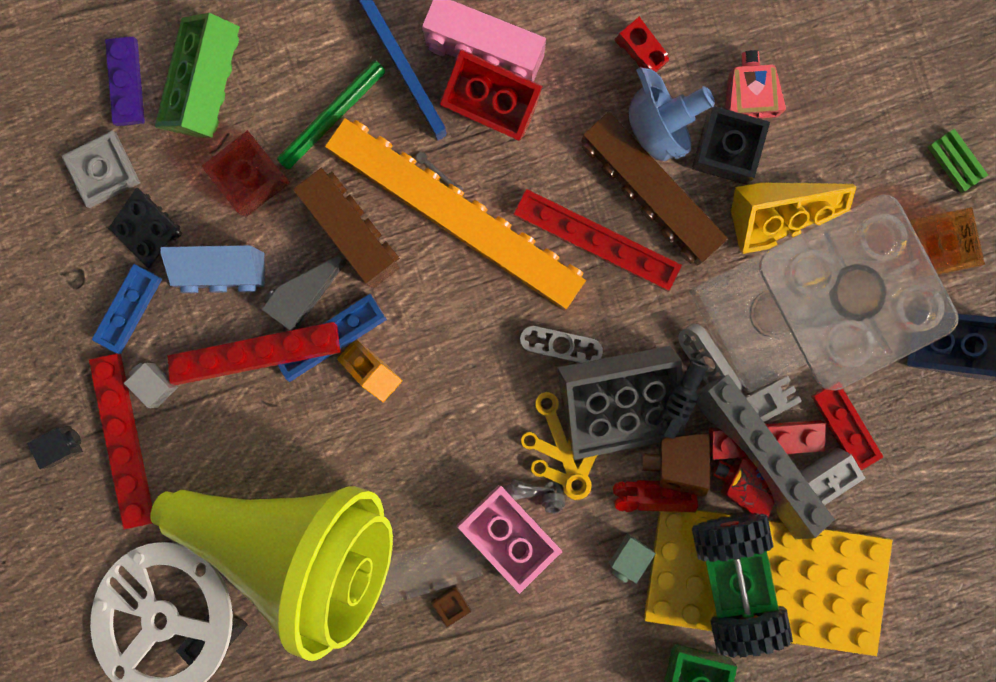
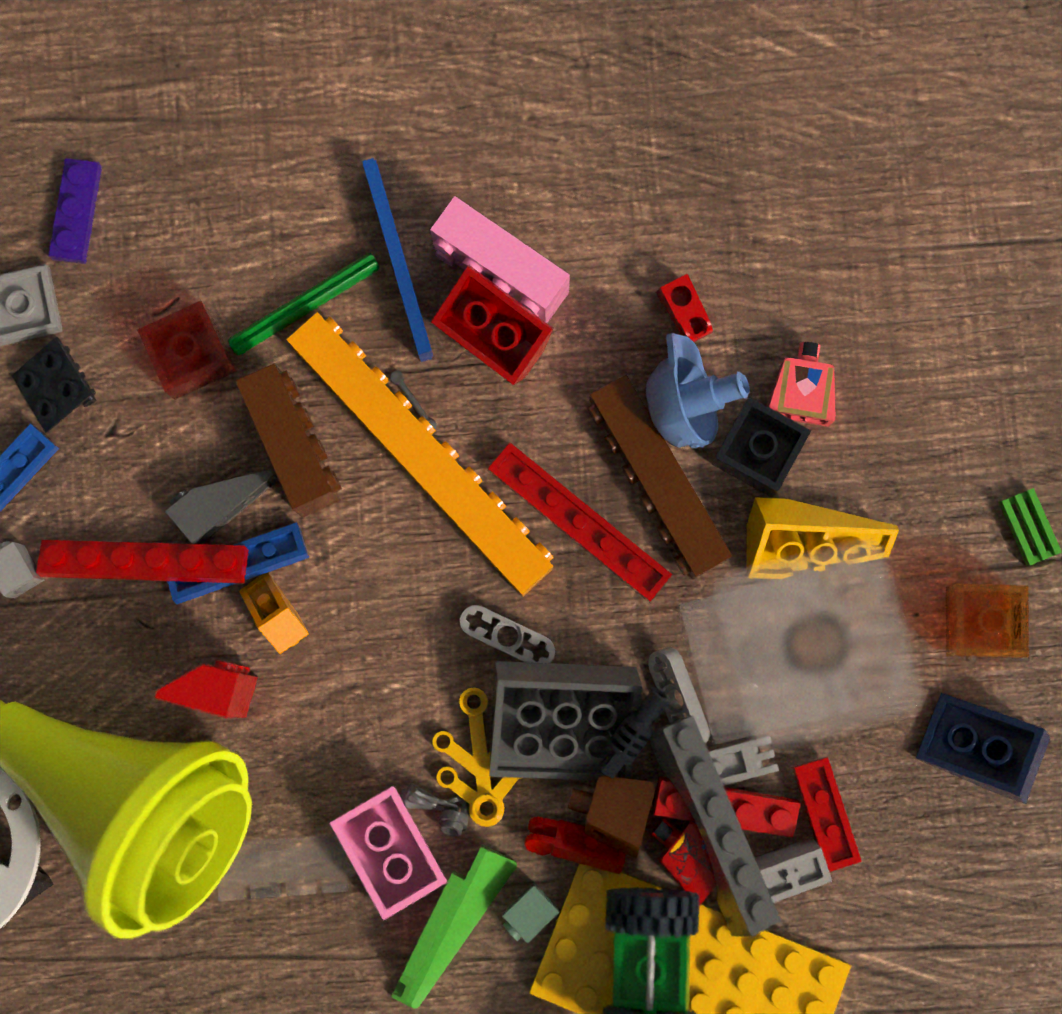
camera: 10 degrees right, 5 degrees down
bright green slope [155,13,240,138] -> none
medium blue slope [161,245,265,293] -> none
reddish brown tile [431,586,471,628] -> none
none -> red slope [154,660,258,718]
none -> bright green wedge [391,844,517,1009]

